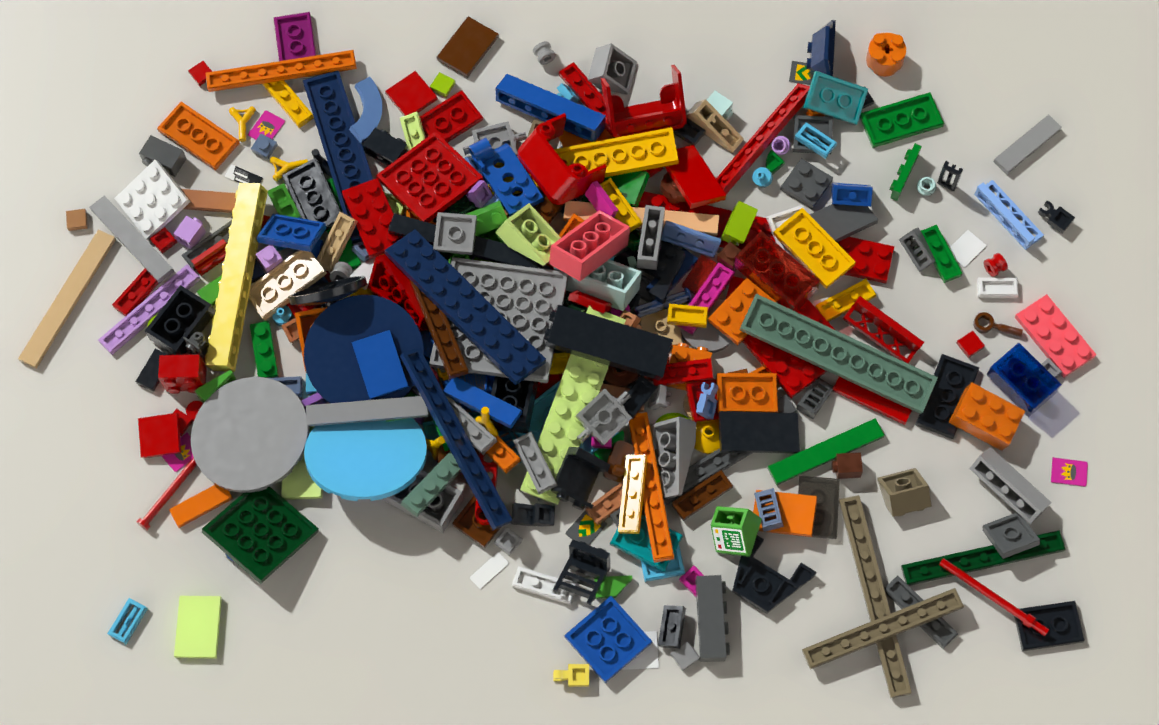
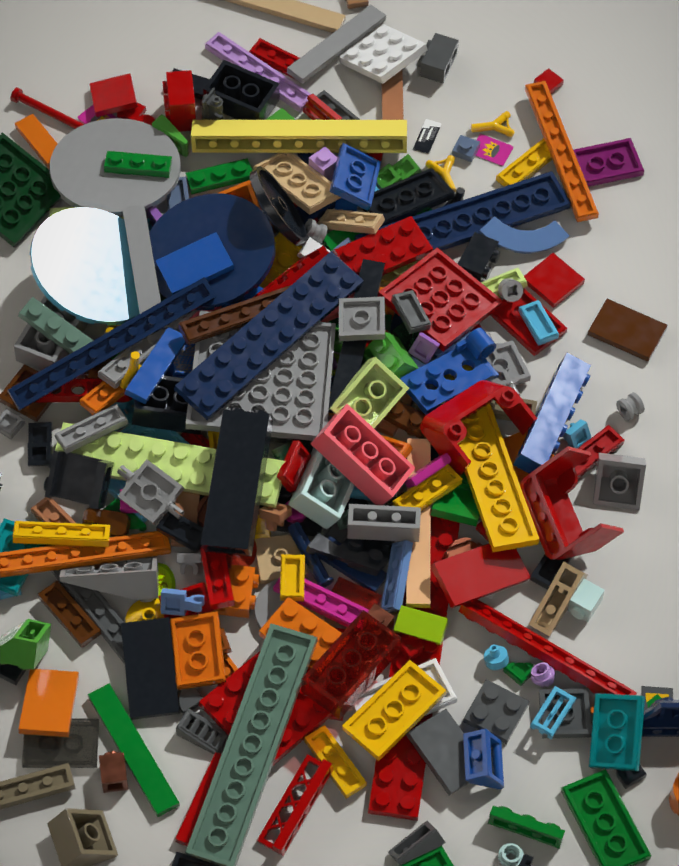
camera: 80 degrees right, 10 degrees down
red tile [149,227,178,254] -> none
orange tile [157,102,240,170] -> none
lavender brick [173,216,206,249] -> none
lime tile [430,72,456,97] -> none
sticker [565,511,607,545] -> none
sand blue slope [754,488,784,532] -> none
none -> green plate [104,151,172,178]
none -> dark grey tile [391,290,431,334]
none -> light grey wheel [498,278,523,302]
none -> medium azure tile [518,300,559,346]

